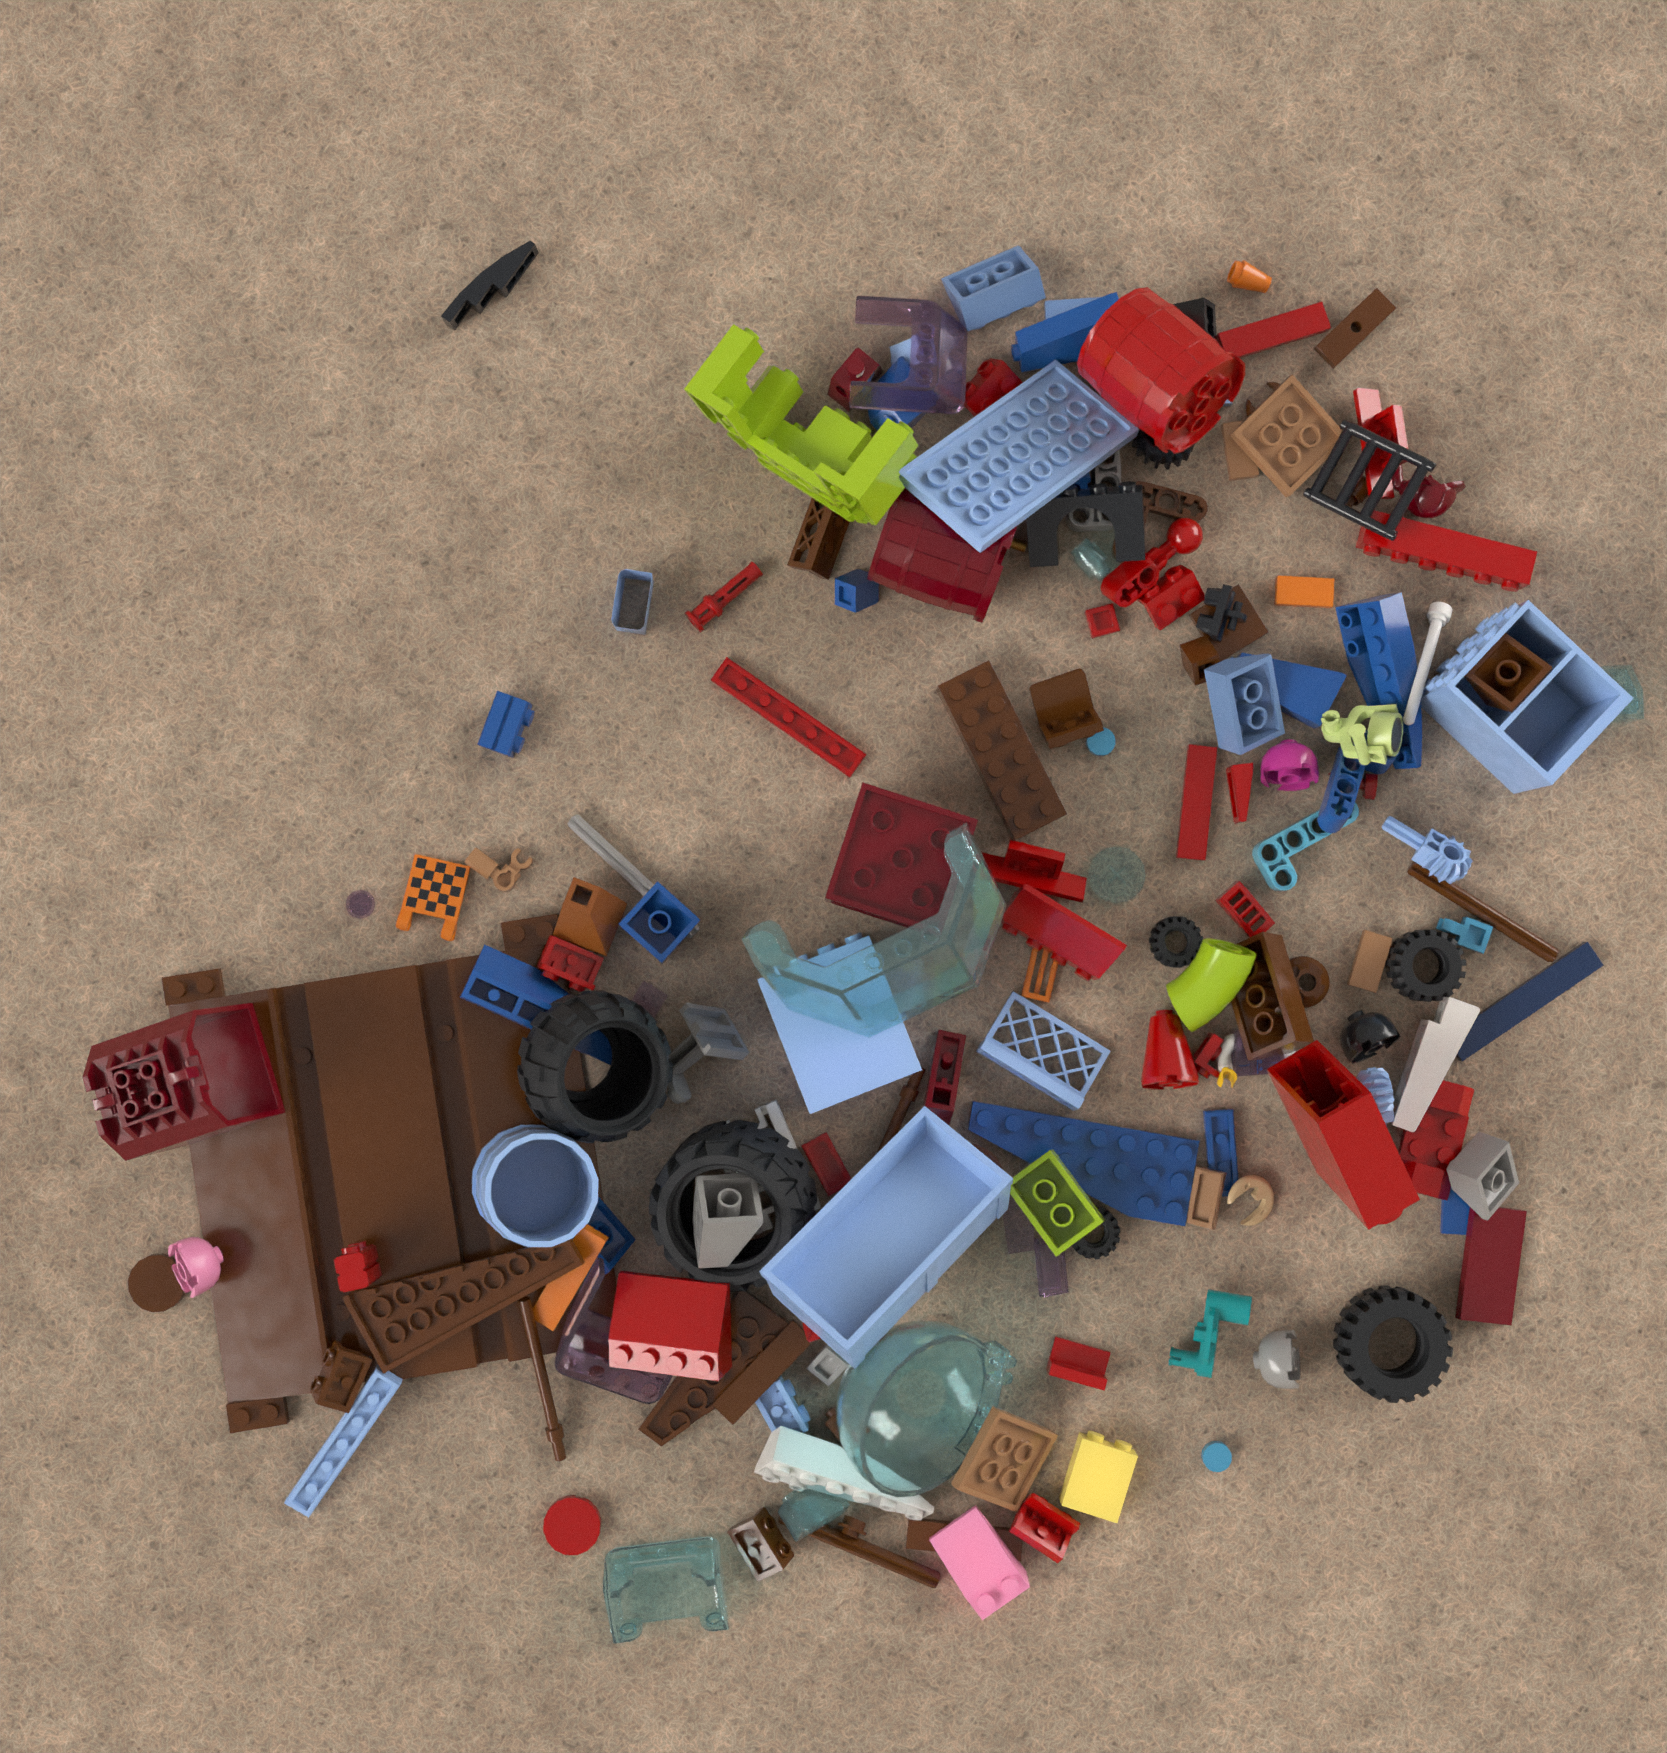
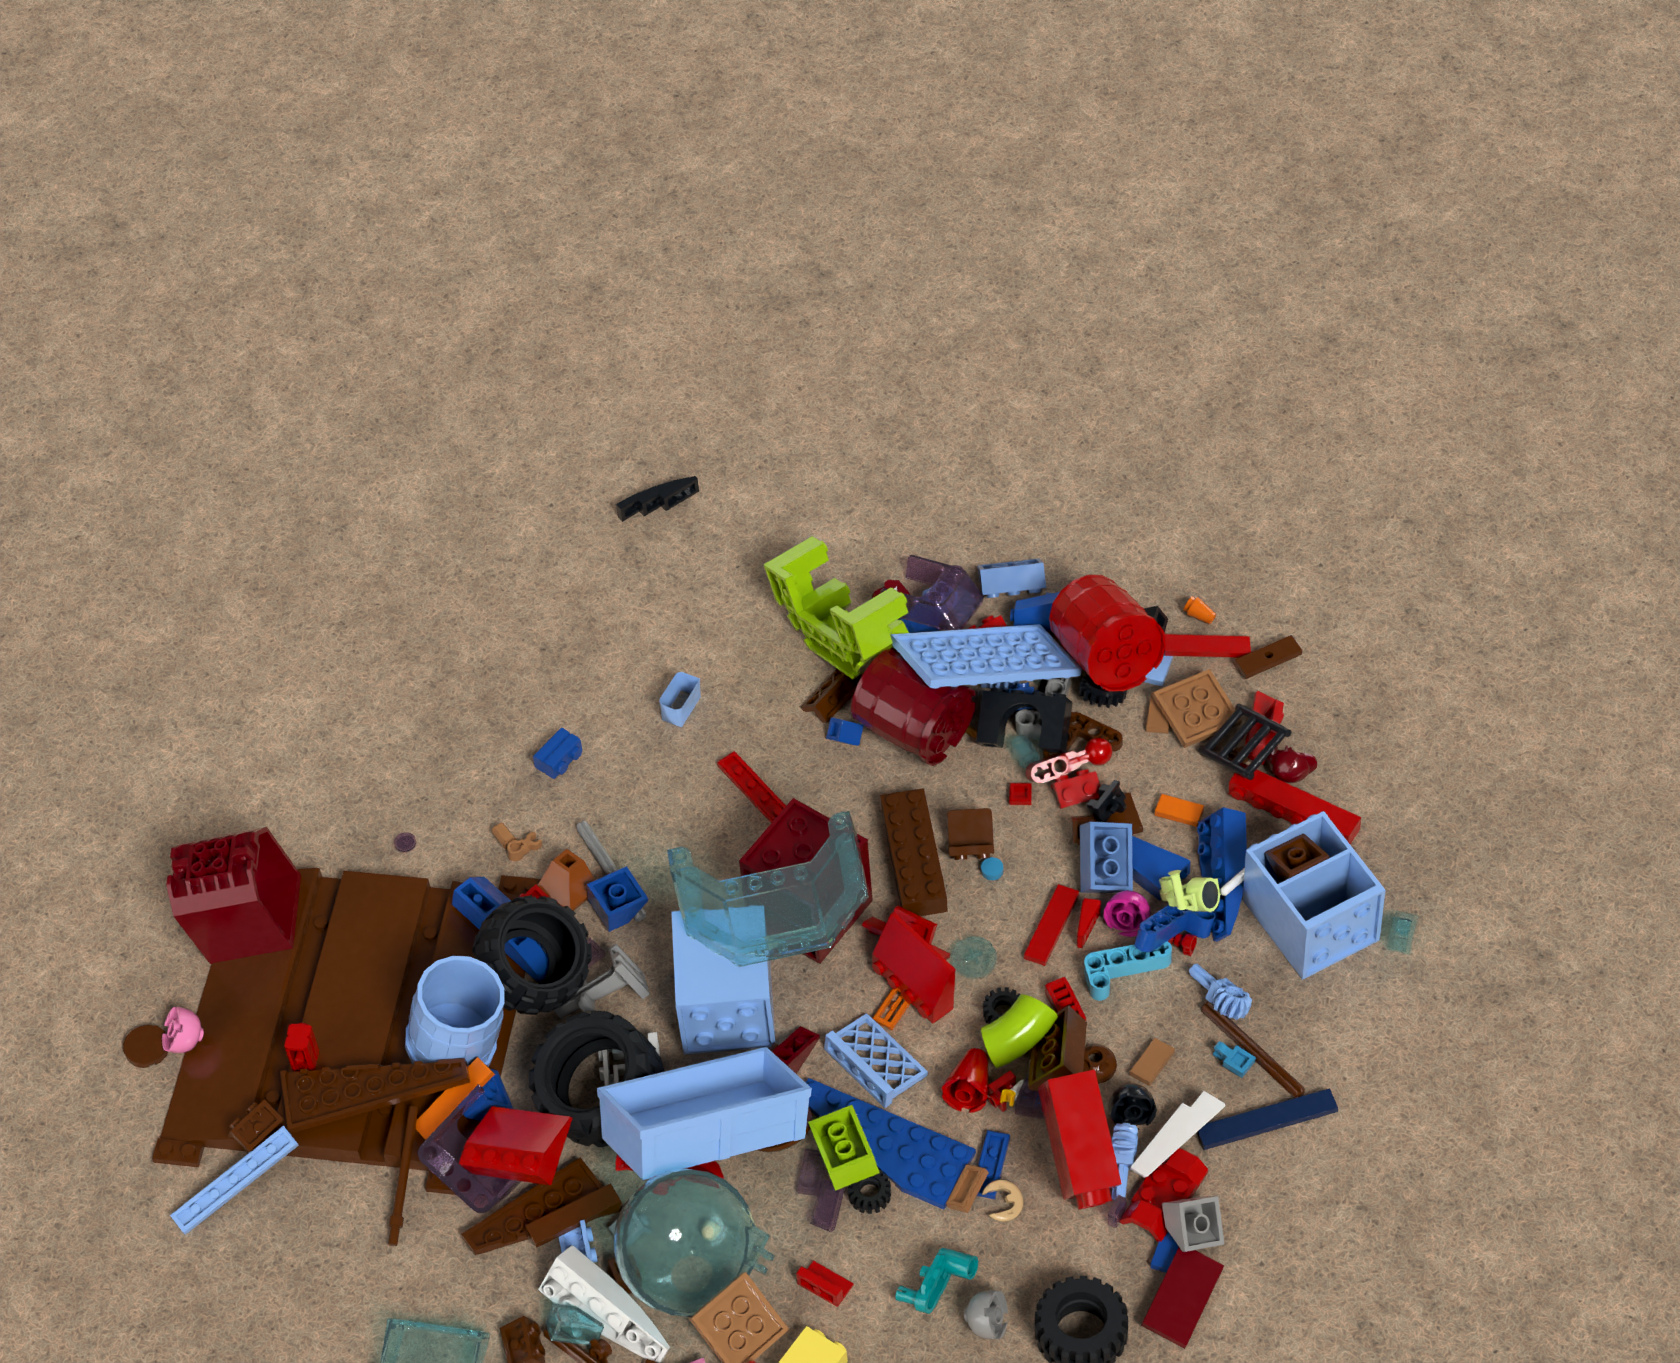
camera: 20 degrees right, 35 degrees down
orange flag [396,854,471,941] -> none
red tile [543,1495,601,1555] -> none
red pin [684,561,763,633] -> none
light grey slope [692,1173,763,1268] -> none
black tyre [1385,930,1467,1002] -> none

